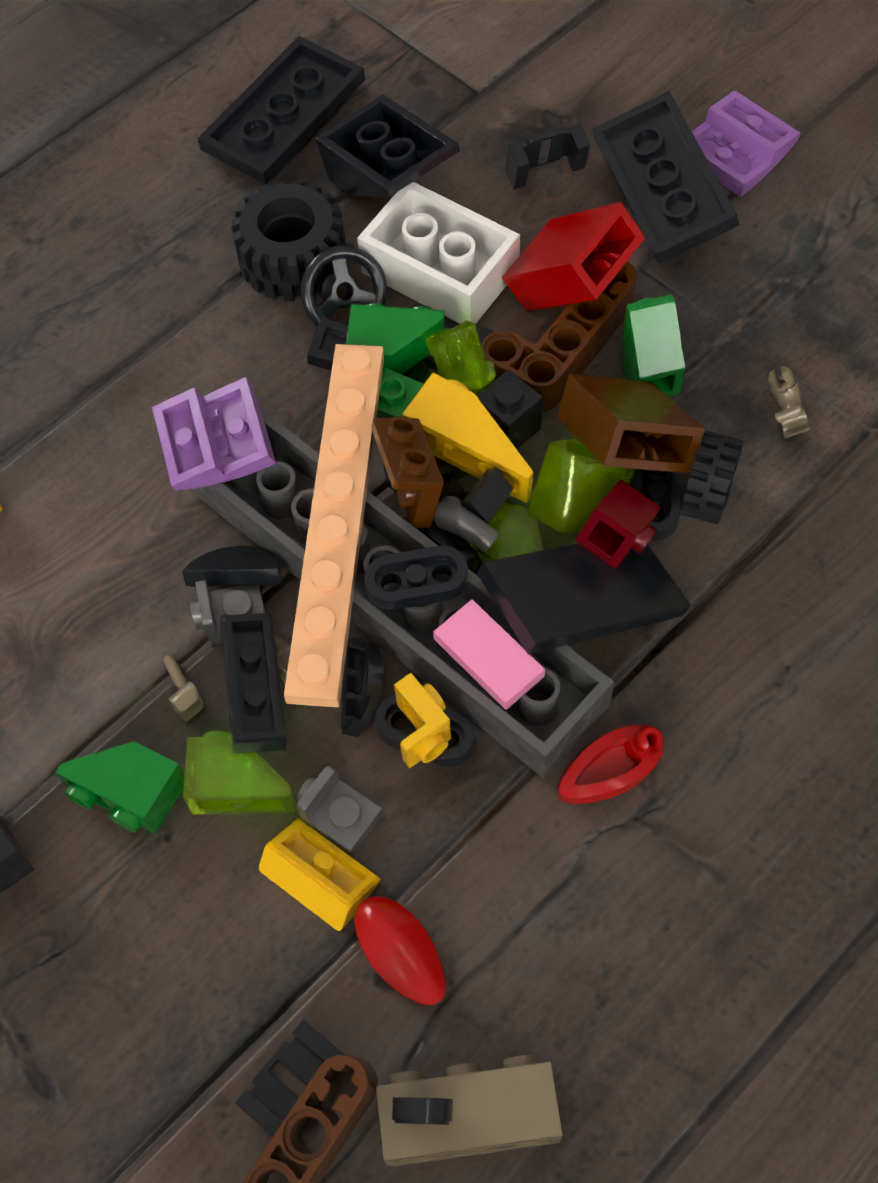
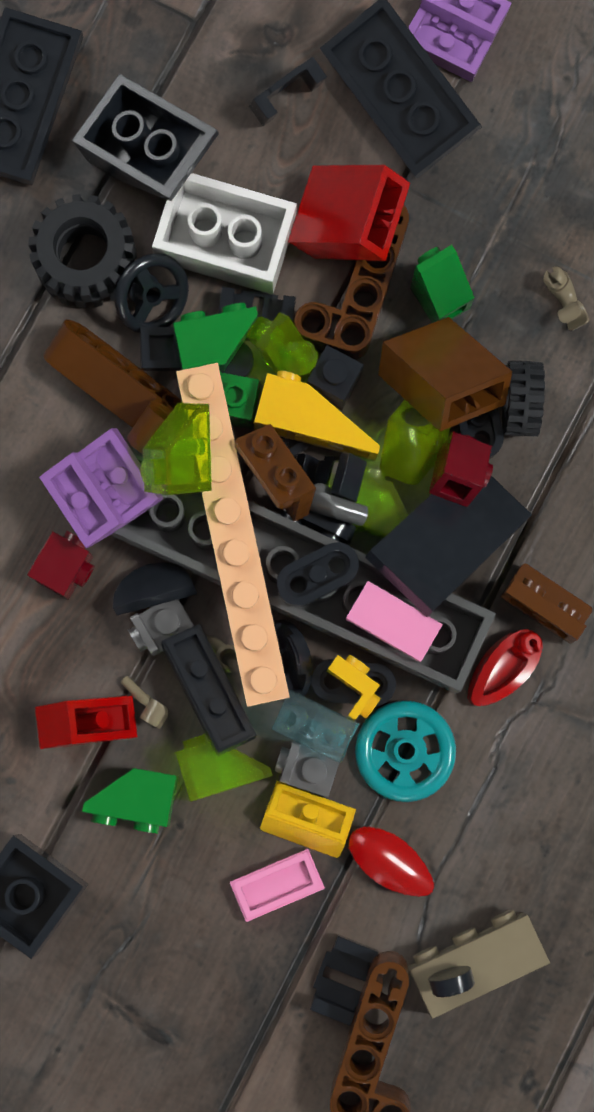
camera: 25 degrees left, 20 degrees up
none -> dark red brick [27,531,95,600]
none -> red slope [35,696,138,749]
none -> reddish brown beam [43,320,188,458]
none -> clear neon green slope [141,402,212,495]
none -> bright pink tile [230,848,325,922]
none -> clear light blue hips [272,691,360,763]
none -> teal plate [355,701,456,802]
none -> reddish brown bracket [500,564,592,644]

